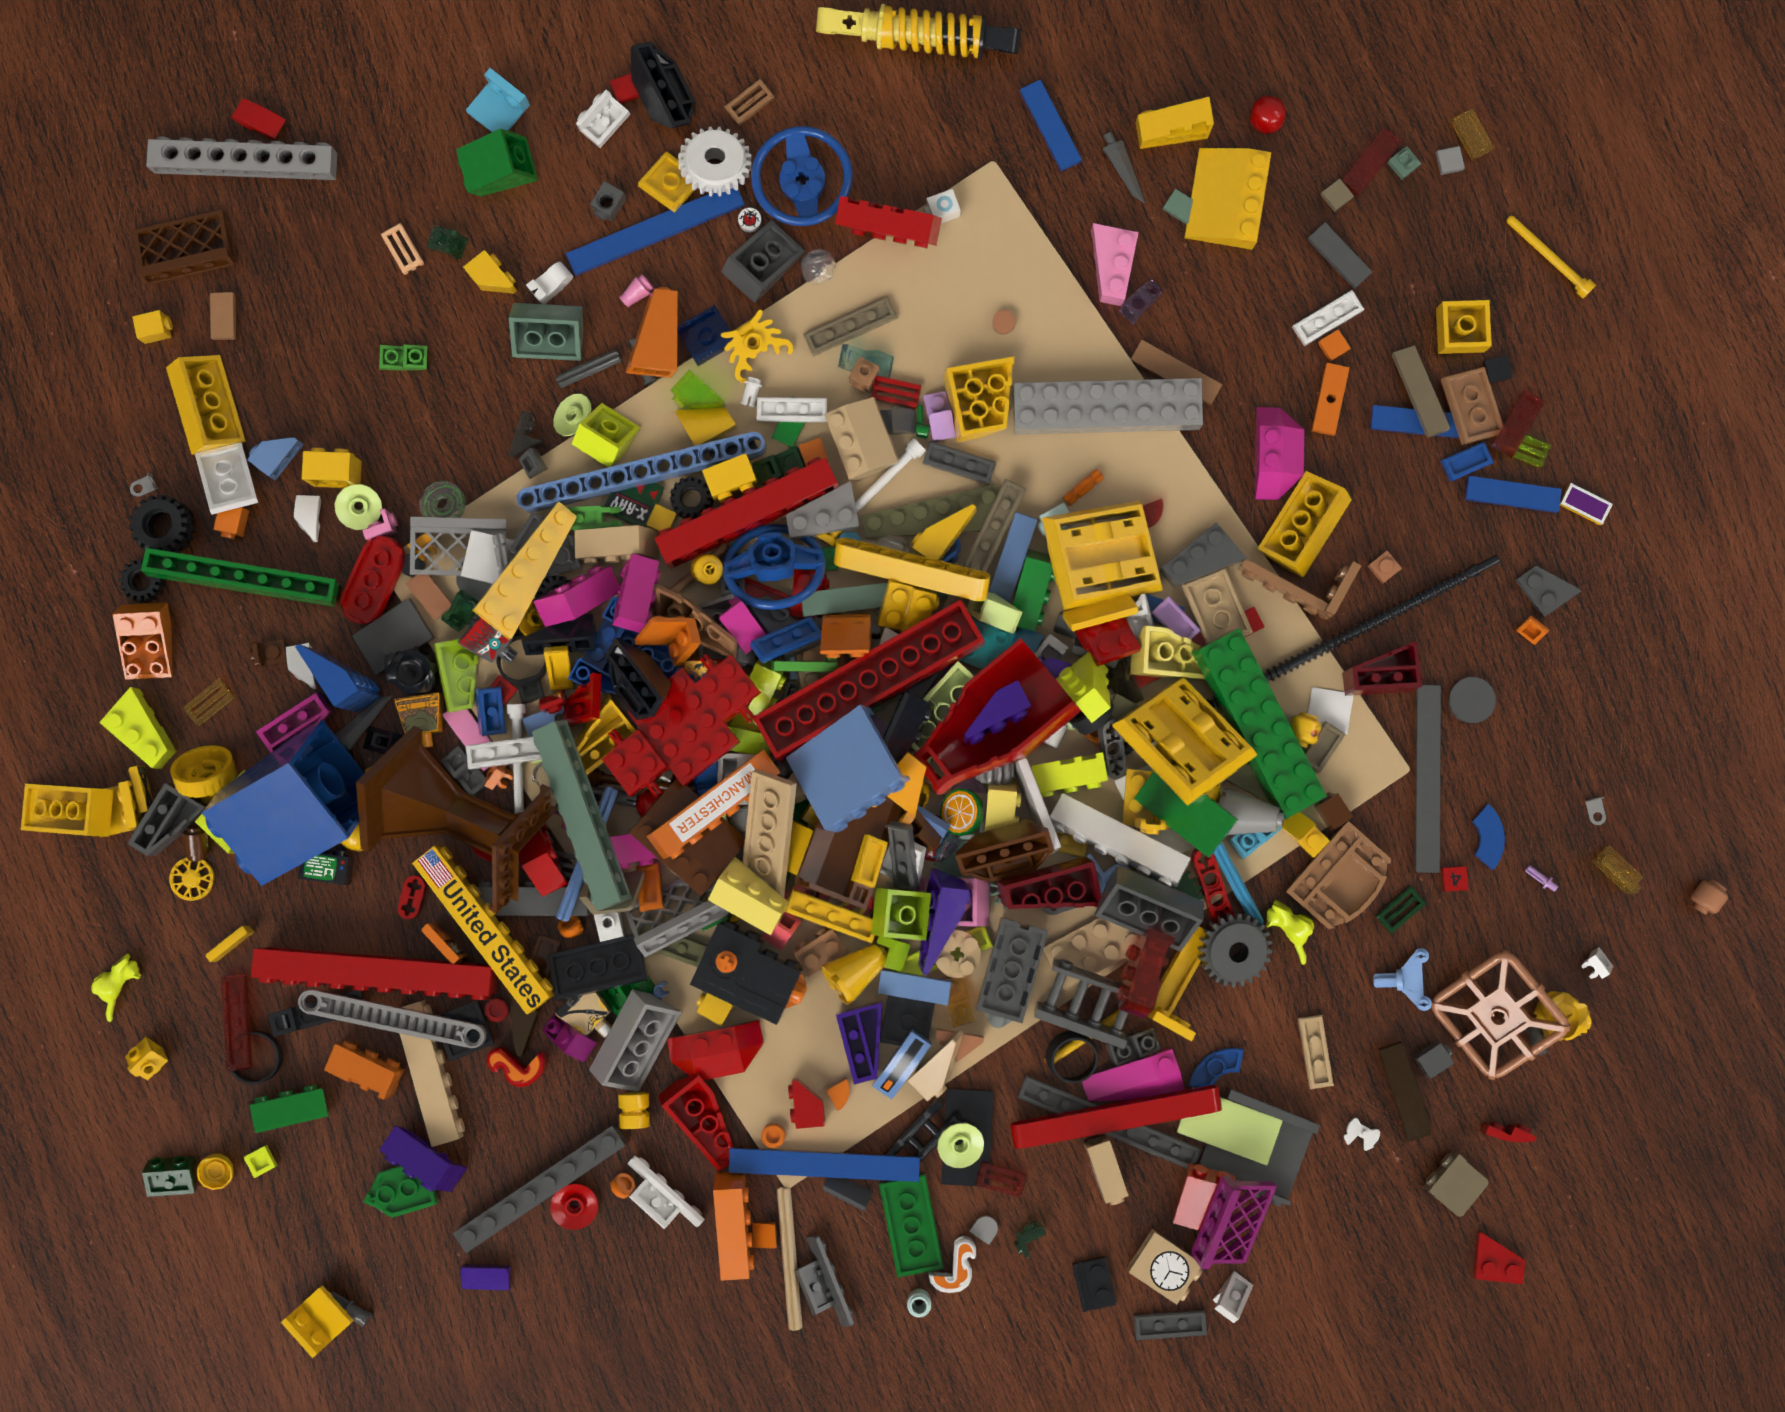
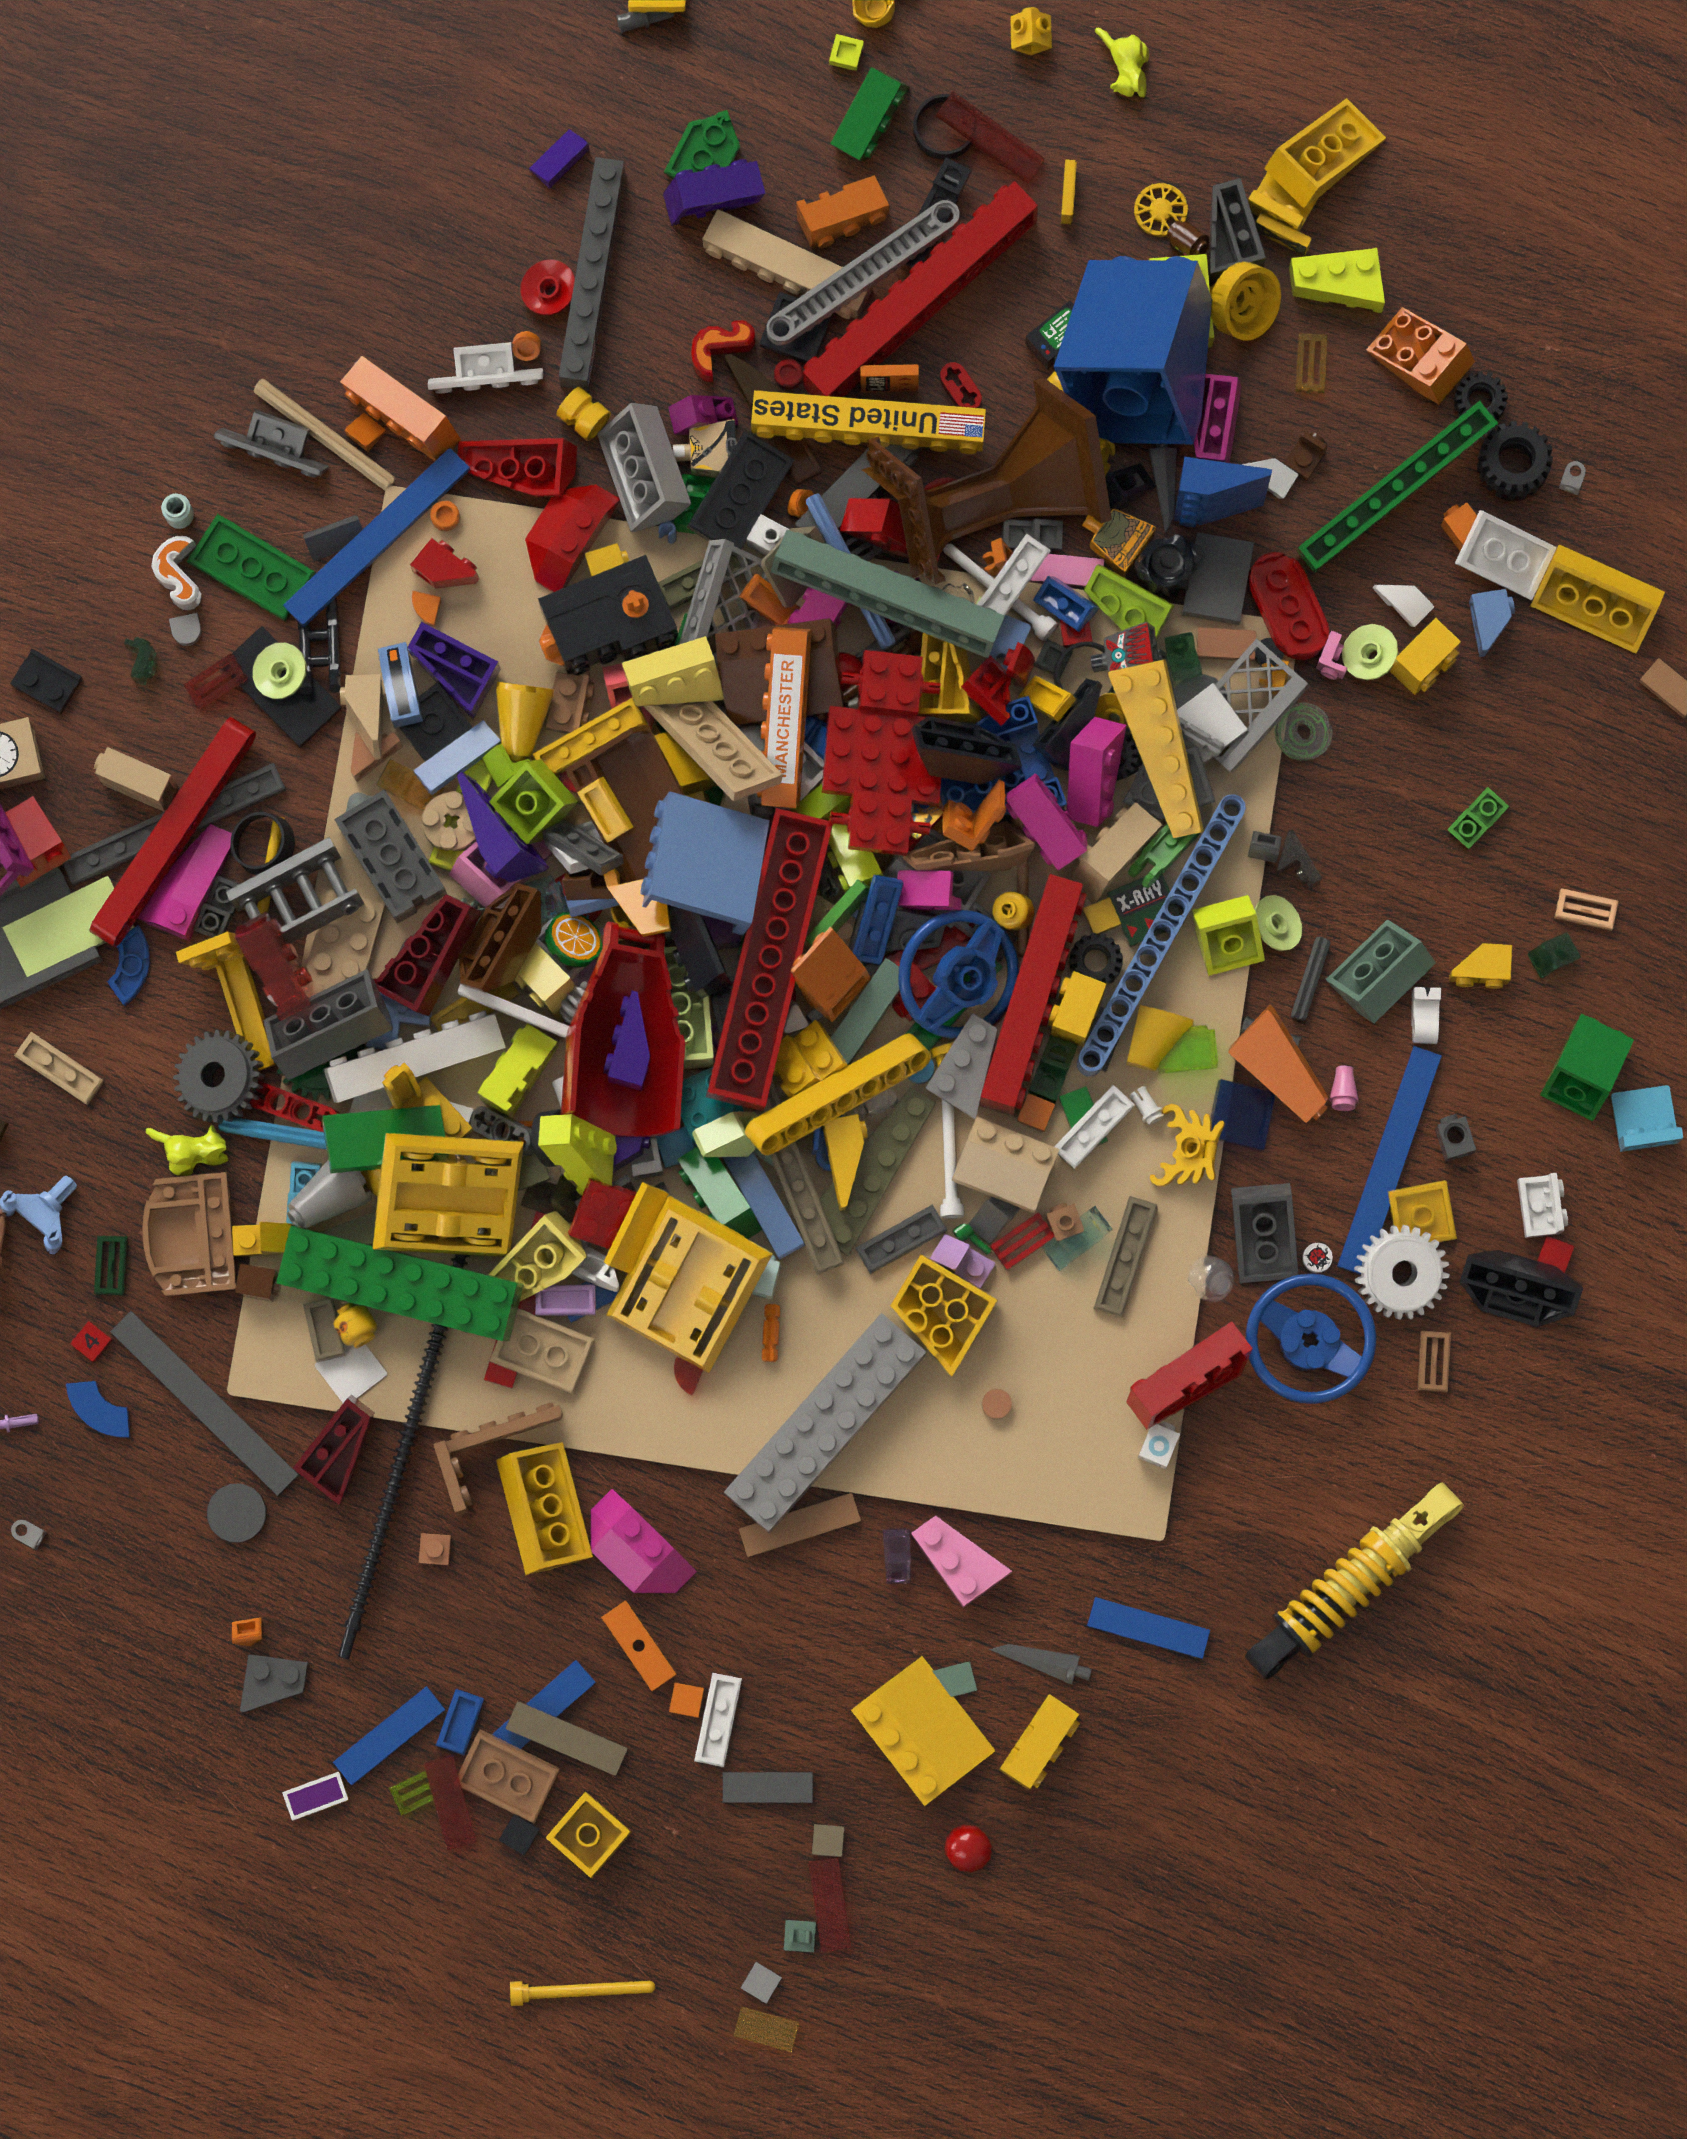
camera: 130 degrees right, 5 degrees down
dark grey wedge [1159,522,1246,588] -> none

